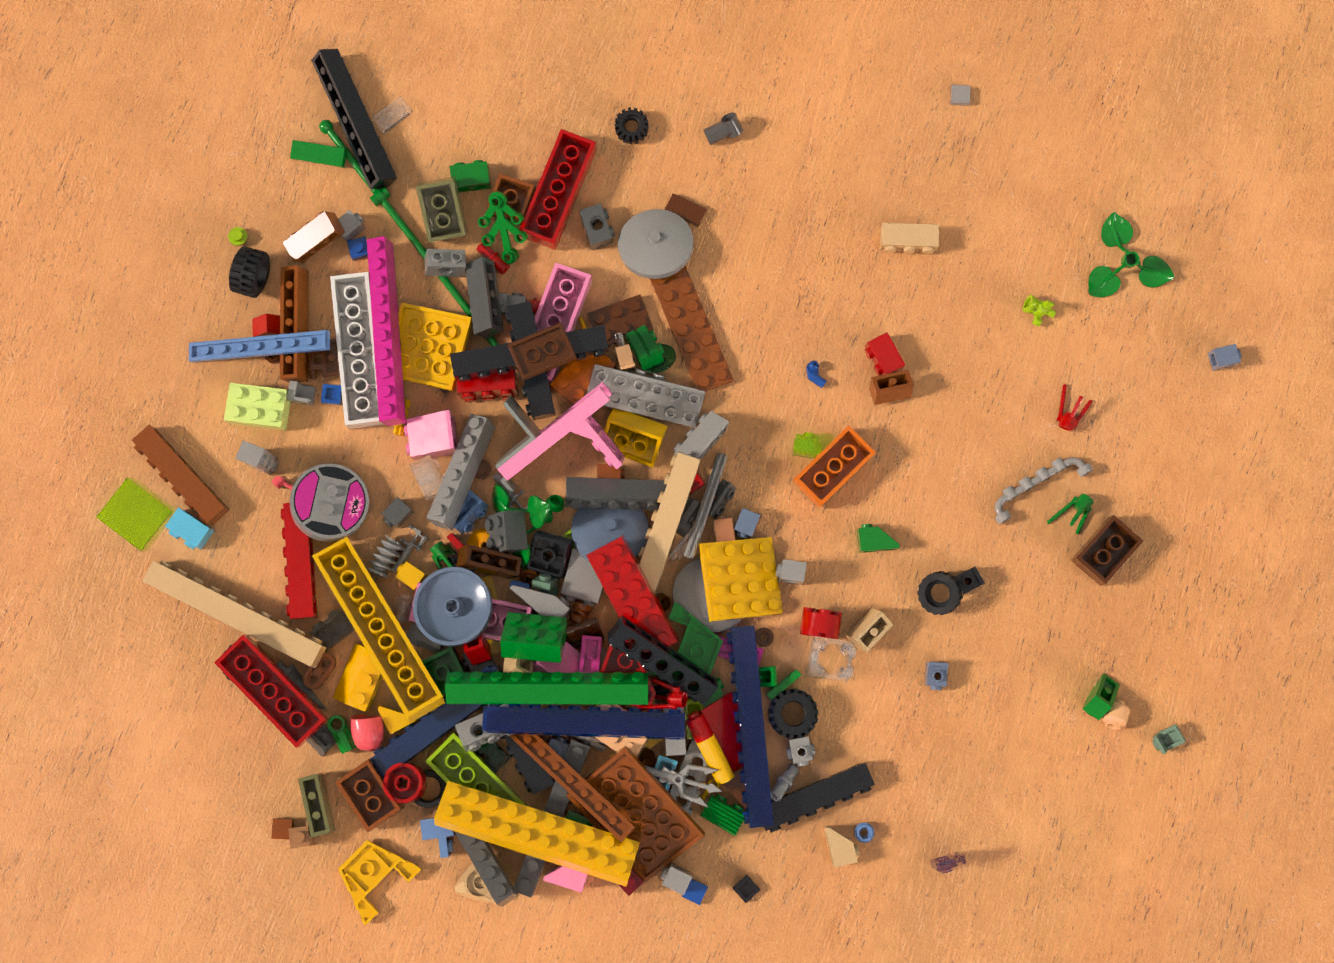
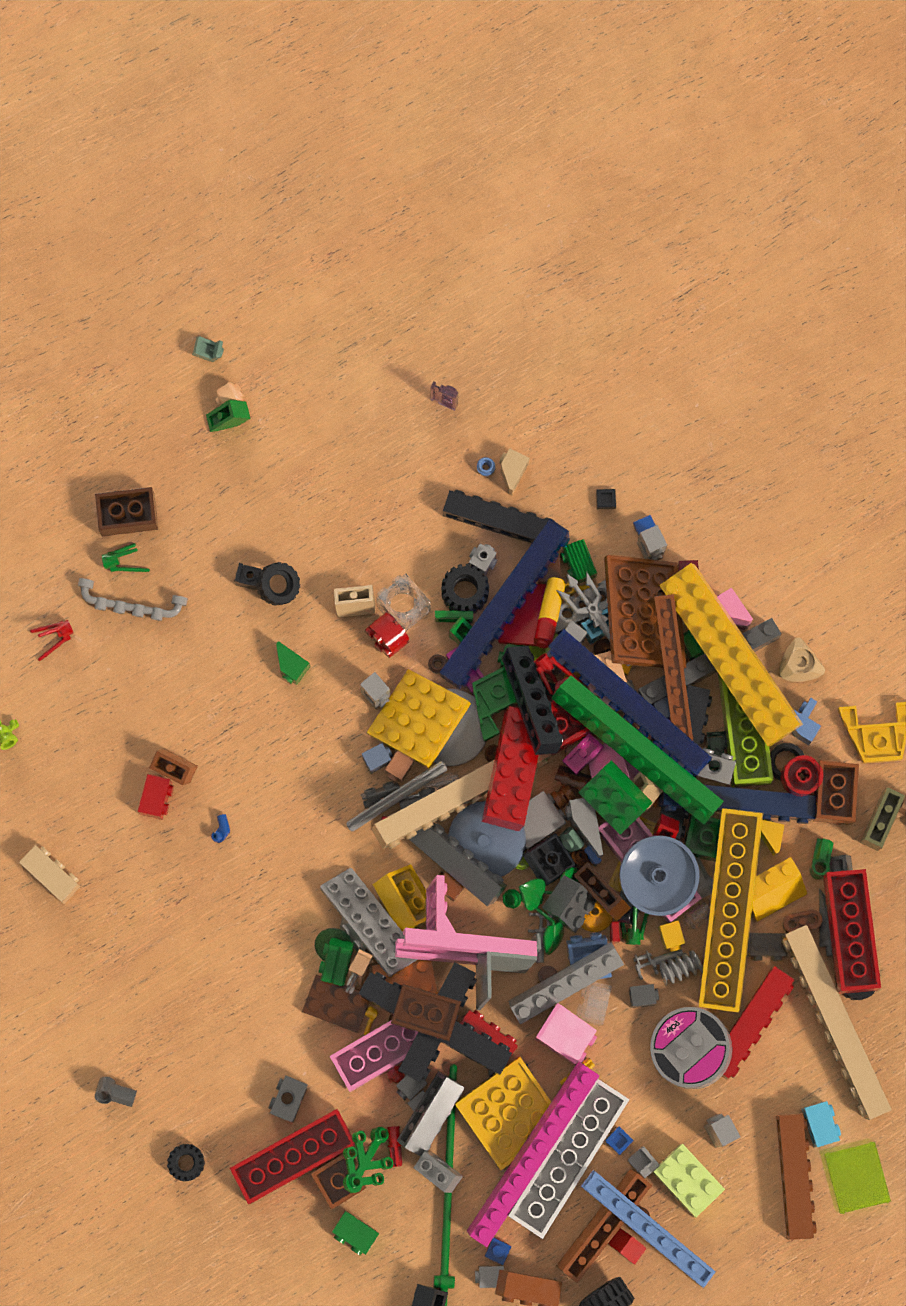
camera: 145 degrees left, 5 degrees down
coral hand [272,476,293,490] -> none
reddish brown plate [306,339,340,379] -> none
coral piece [350,714,384,752] -> none
olive brick [416,176,468,242] -> none
dark grey brick [438,800,519,907] -> none
light grey dish [618,209,694,279] -> none
dark orange plate [650,266,733,392] -> none
reddish brown tile [665,194,706,227] -> none
light grey slope [673,411,729,459] -> none
light grey pin [769,764,799,802] -> none
orange brick [792,425,876,509] -> none
clear neon green brick [792,432,822,459] -> none
sand blue brick [925,662,949,690] -> none

